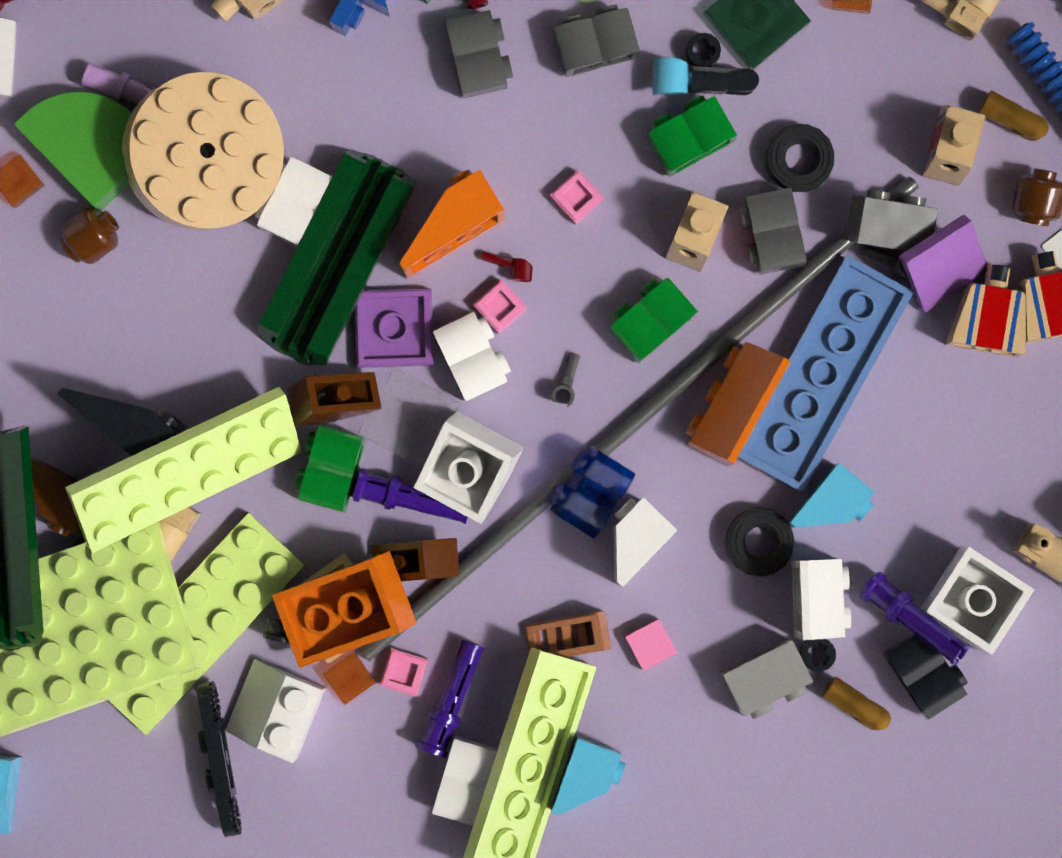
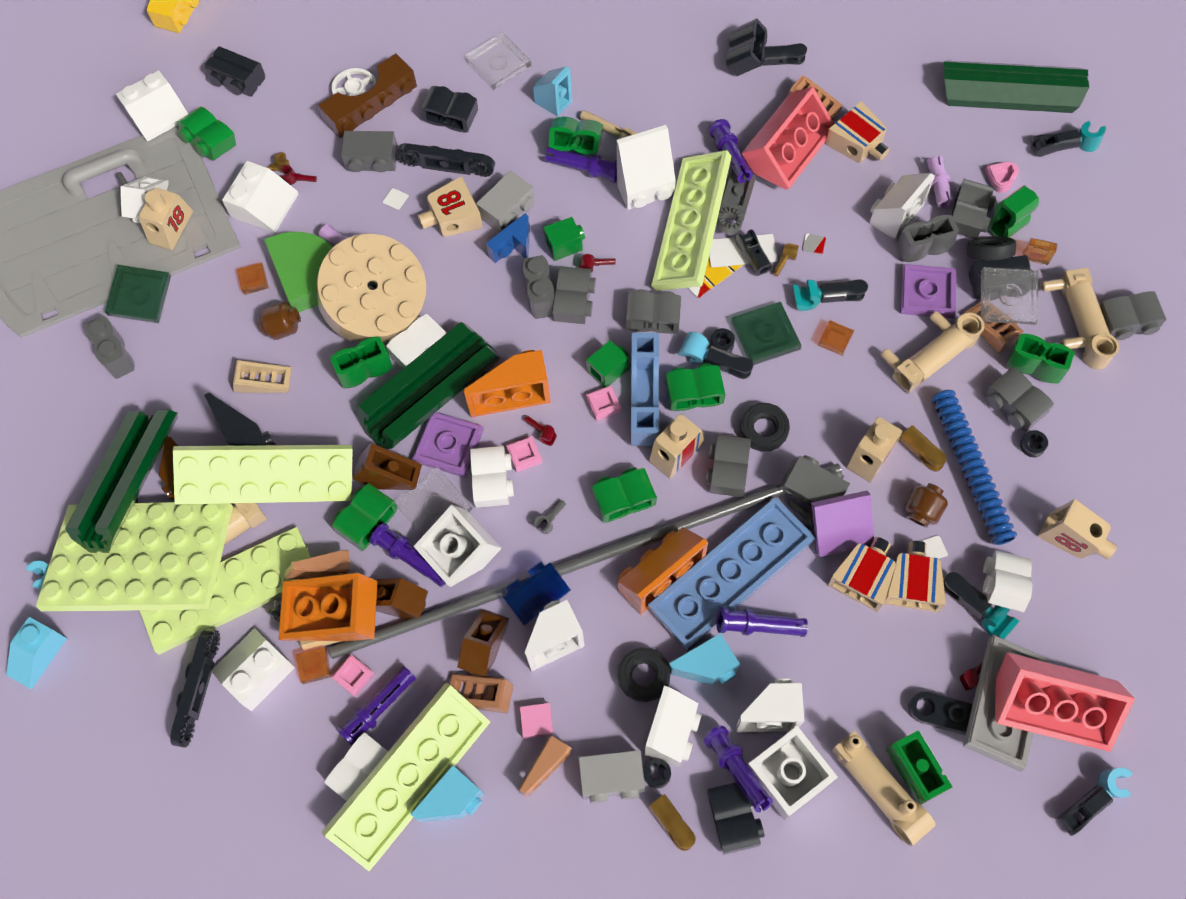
camera: 25 degrees right, 20 degrees down
none -> tan slope [233,360,292,393]
none -> nougat slope [285,550,350,579]
none -> green brick [330,337,393,388]
none -> reddish brown slope [457,610,509,676]
none -> nougat slope [519,736,572,797]
none -> dark grey brick [523,255,555,319]
none -> green brick [586,340,629,388]
none -> medium blue arch [631,333,659,446]
none -> dark purple pin [716,606,808,637]
none -> white slope [736,678,804,733]

